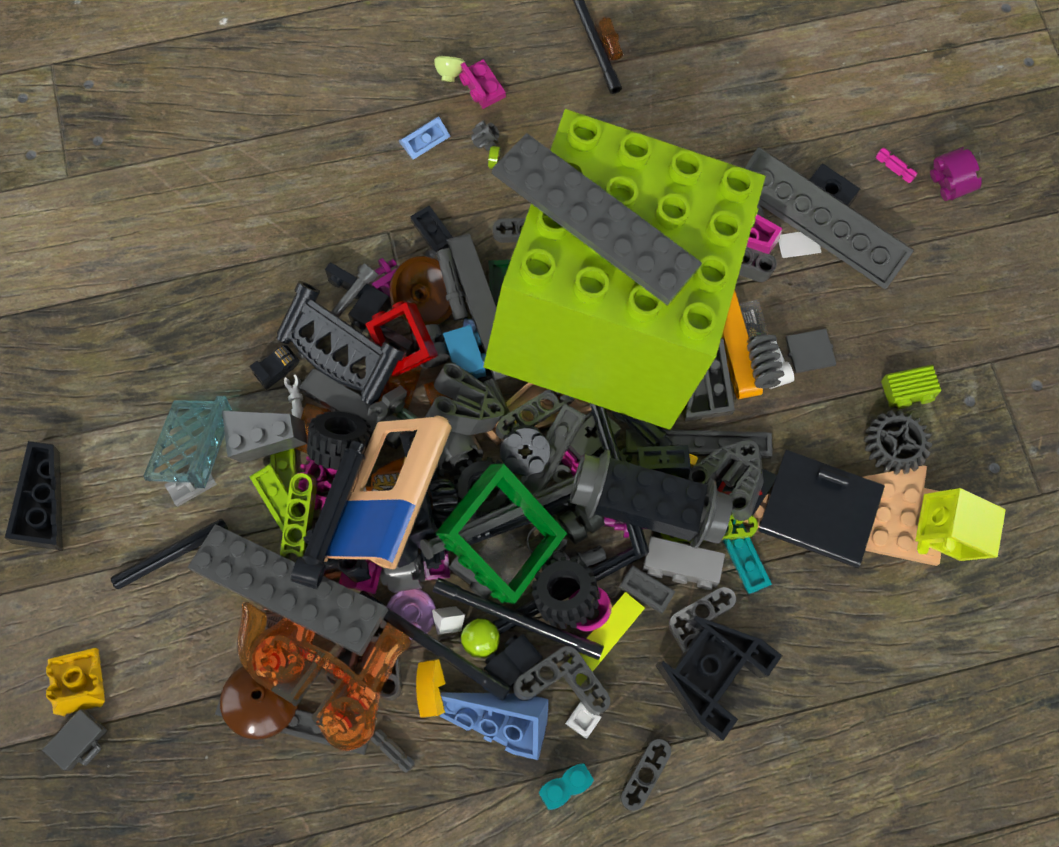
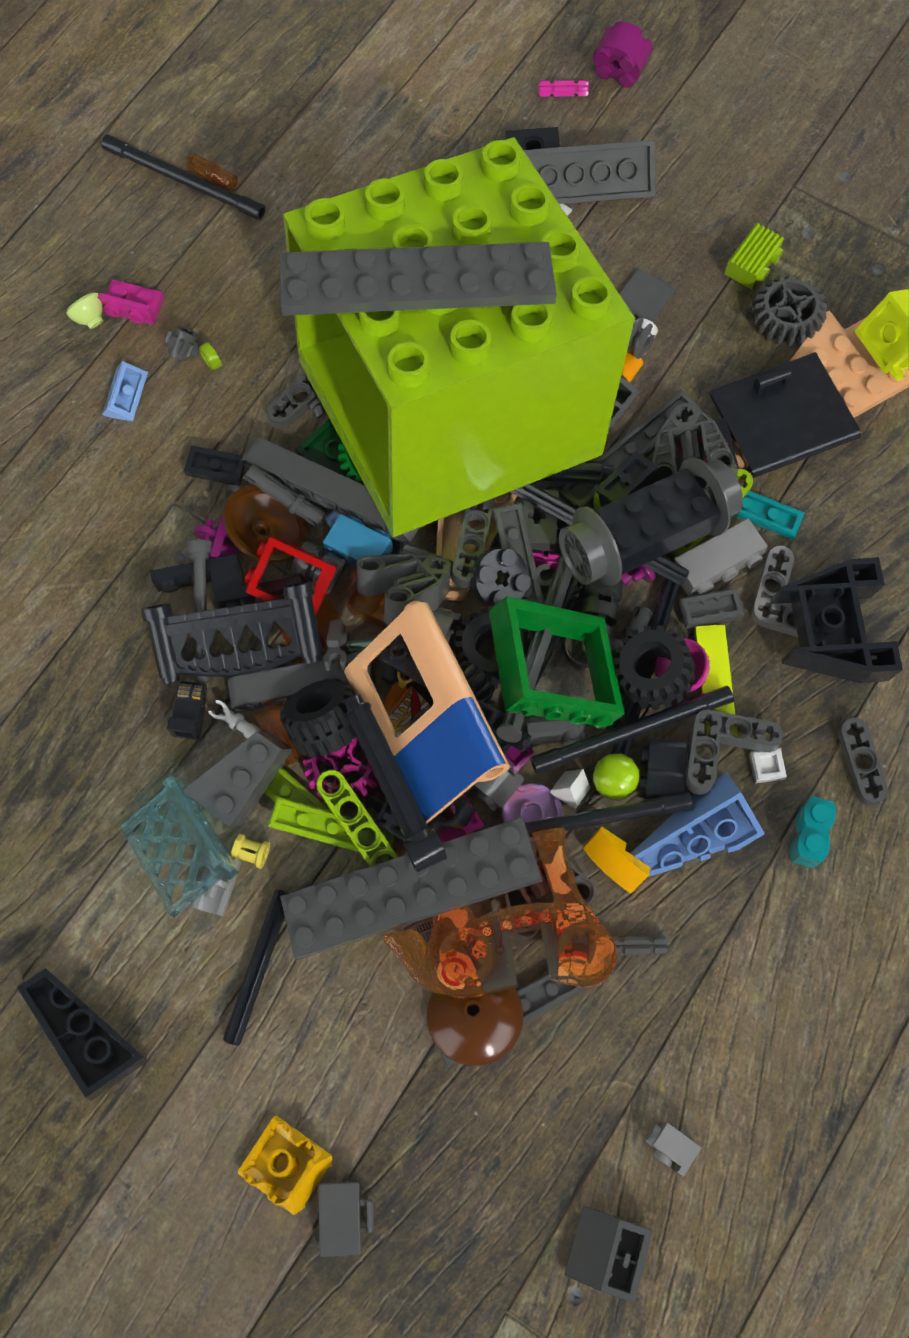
camera: 40 degrees left, 0 degrees up
none -> light yellow bush [231,833,270,869]

